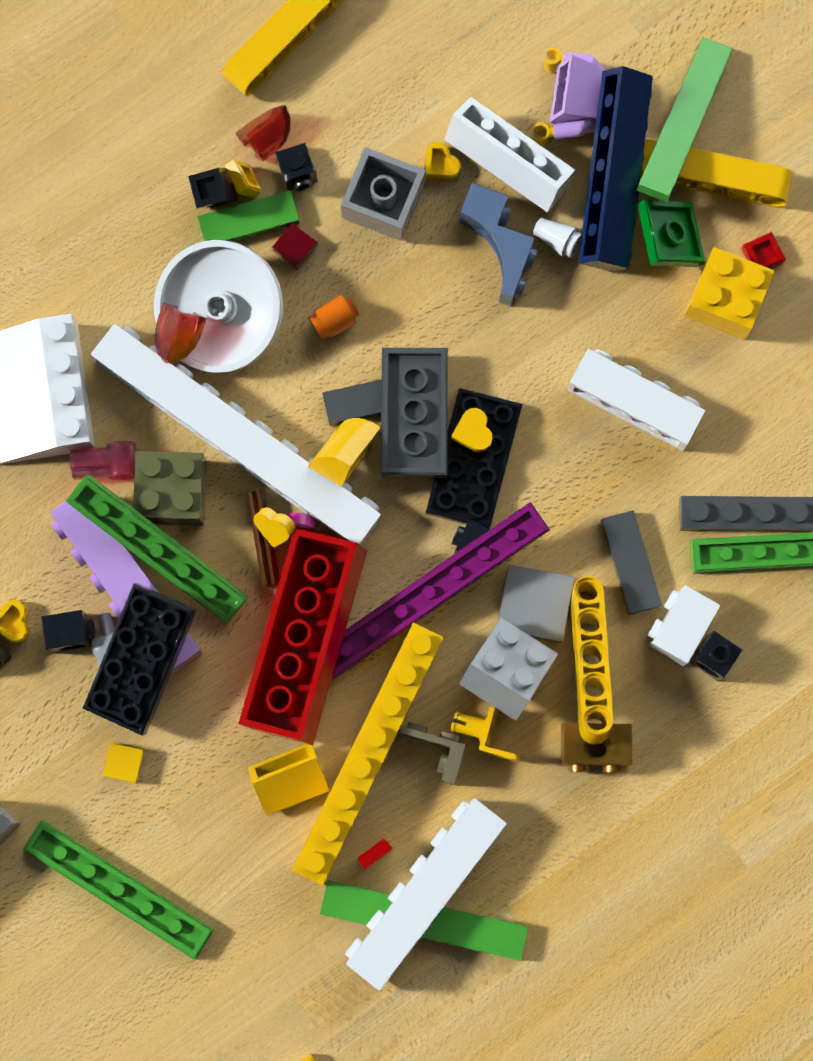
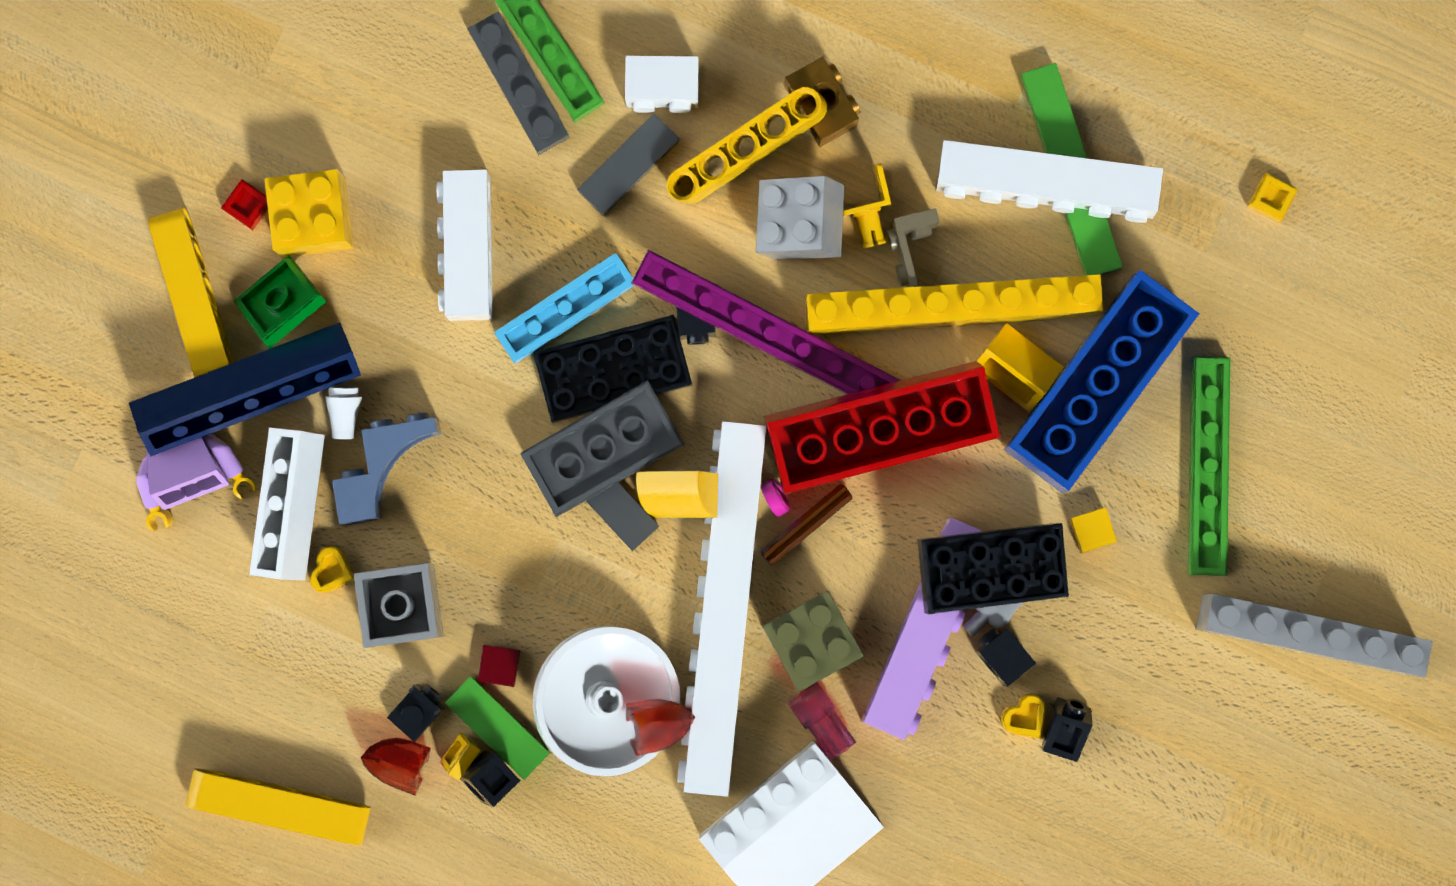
camera: 120 degrees left, 5 degrees up
bright green tile [65,473,248,624] -> none
yellow tile [254,507,295,548] -> none
orange brick [308,295,359,340] -> none
red tile [358,839,392,869] -> none
yellow tile [451,408,492,452] -> none
light grey tile [498,565,574,643] -> none
bright green tile [637,38,733,202] -> none
black brick [689,631,742,681] -> none
none -> medium azure plate [494,253,634,364]
none -> blue brick [1003,270,1200,493]

